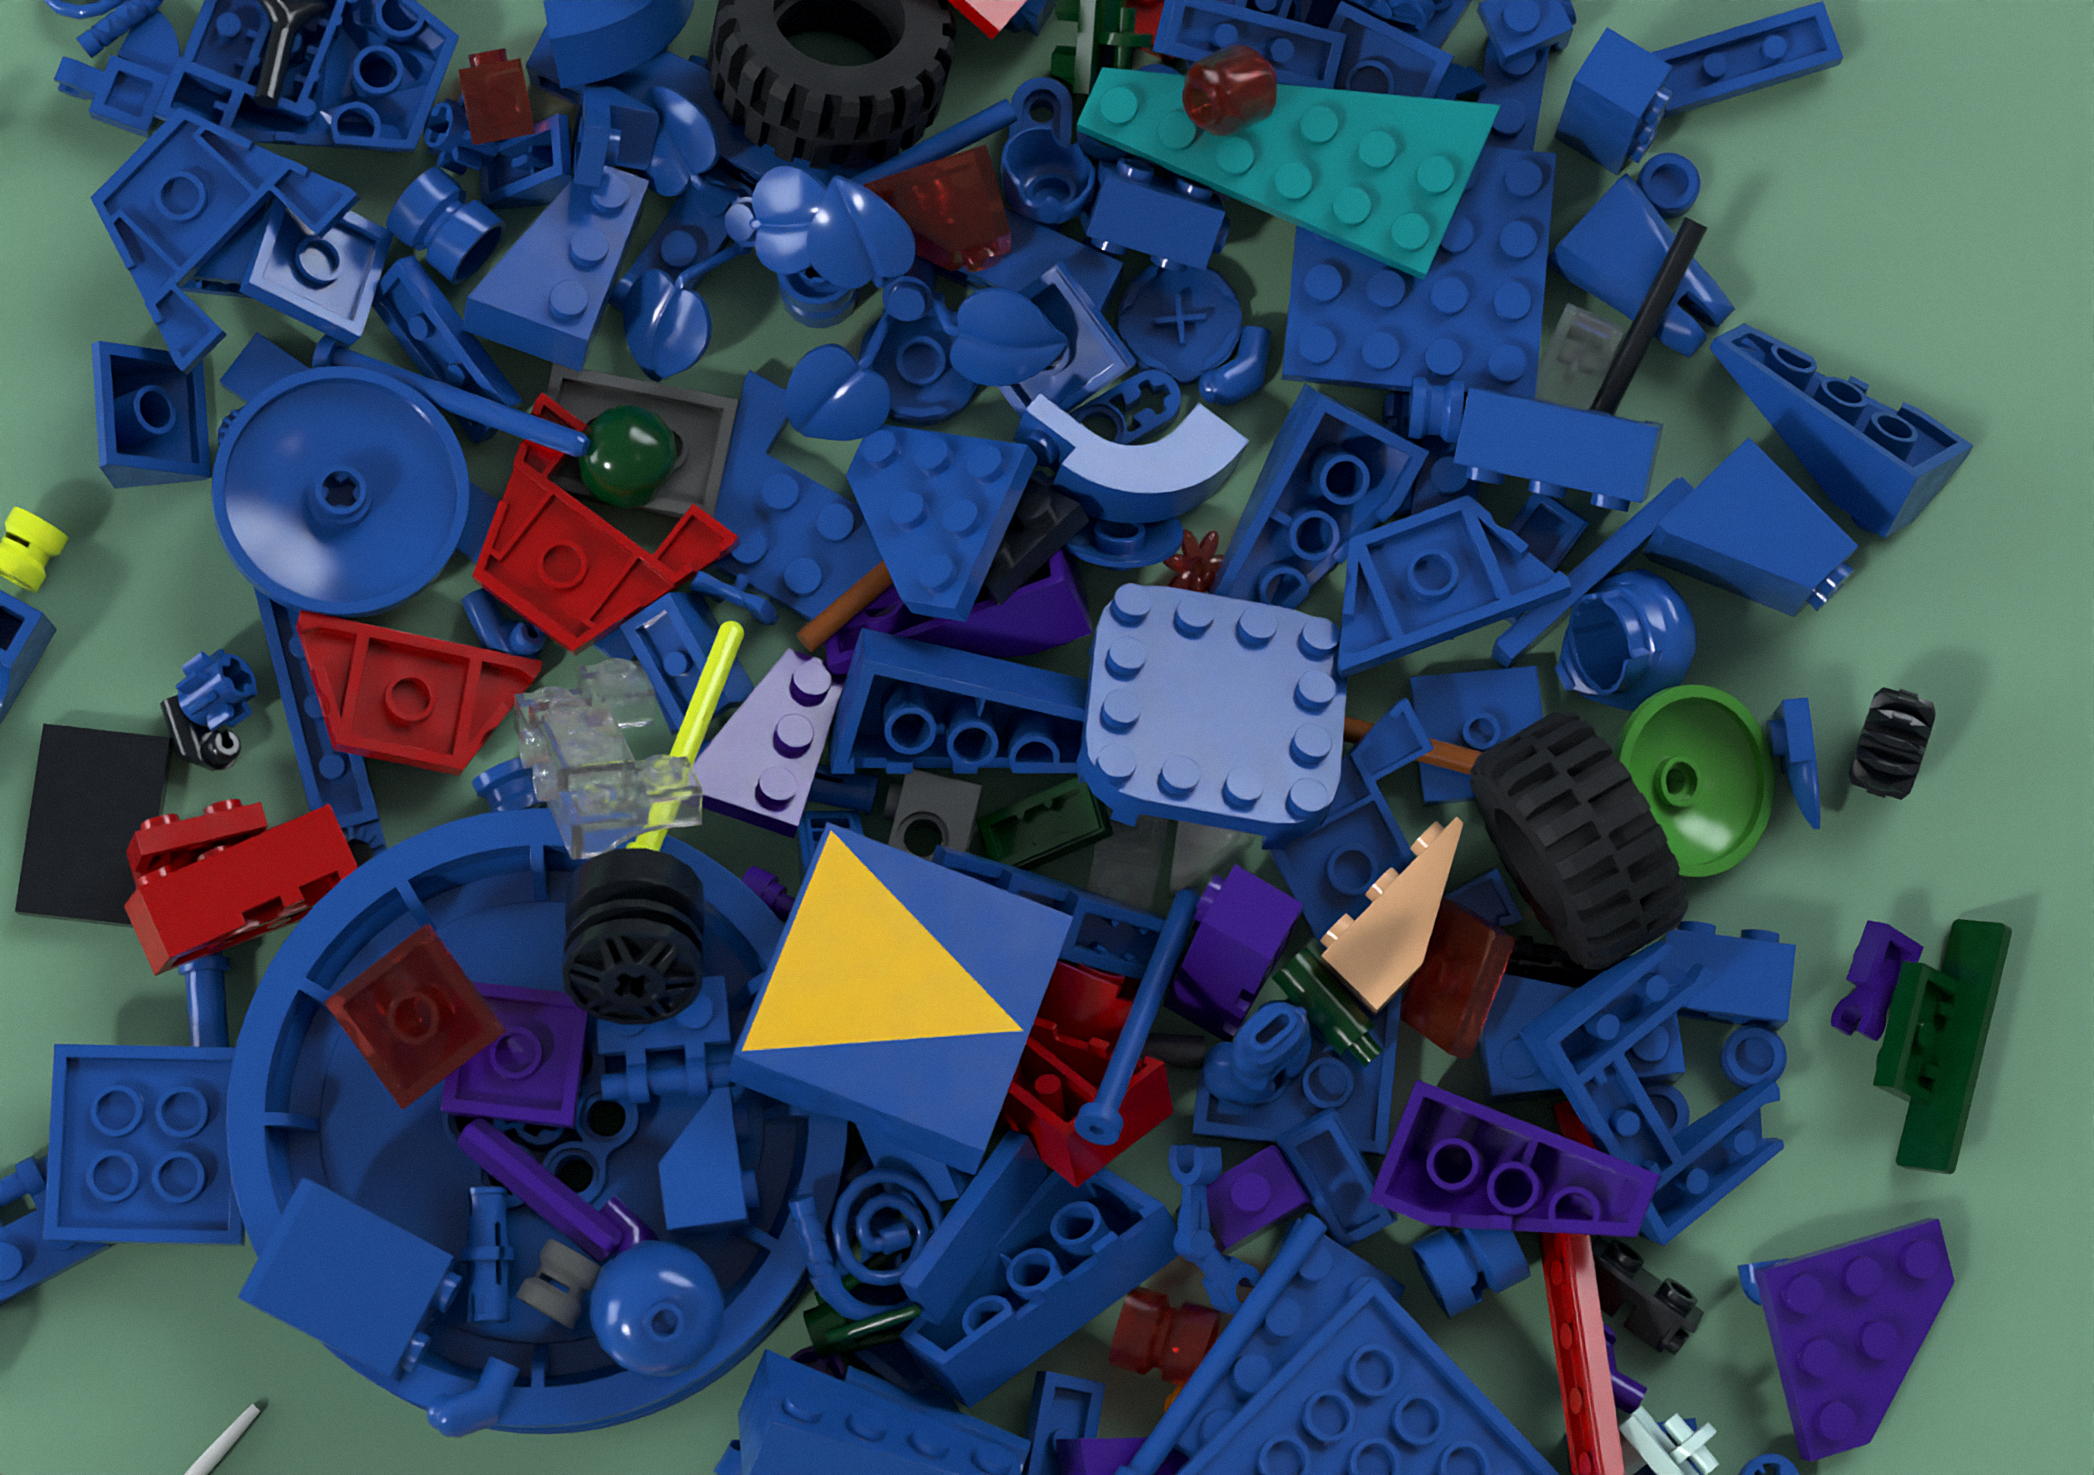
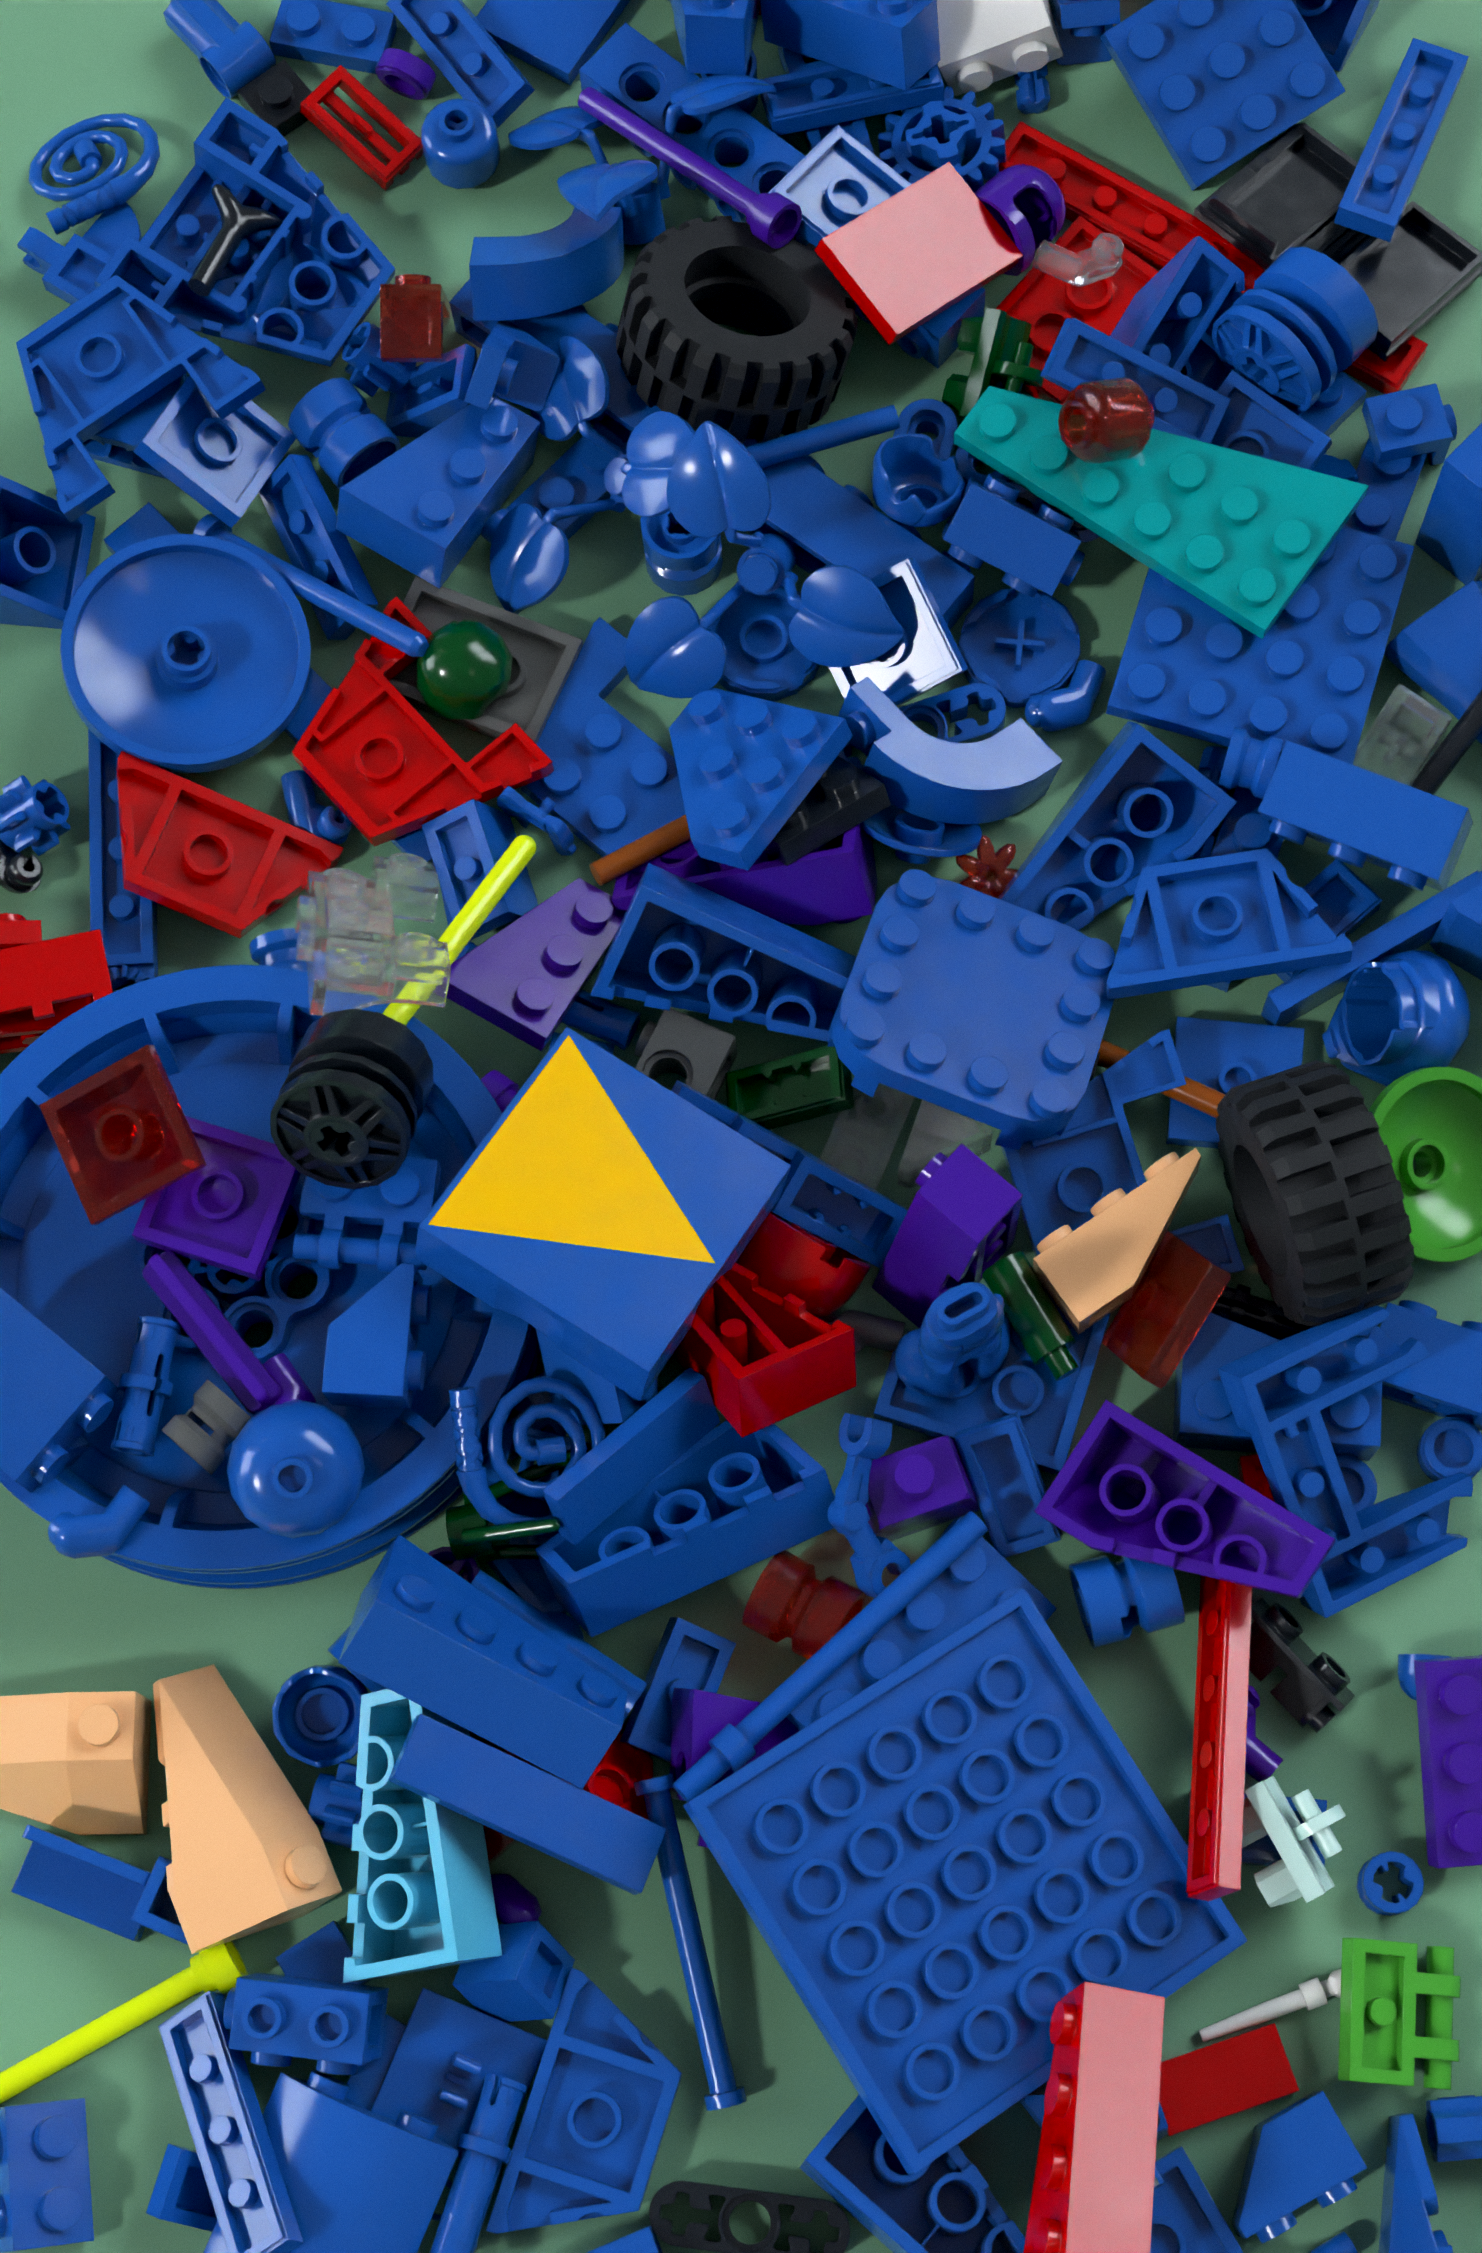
camera: 20 degrees right, 5 degrees down
clear red slope [863,144,1011,272] -> none
blue bar [1074,886,1200,1145] -> none

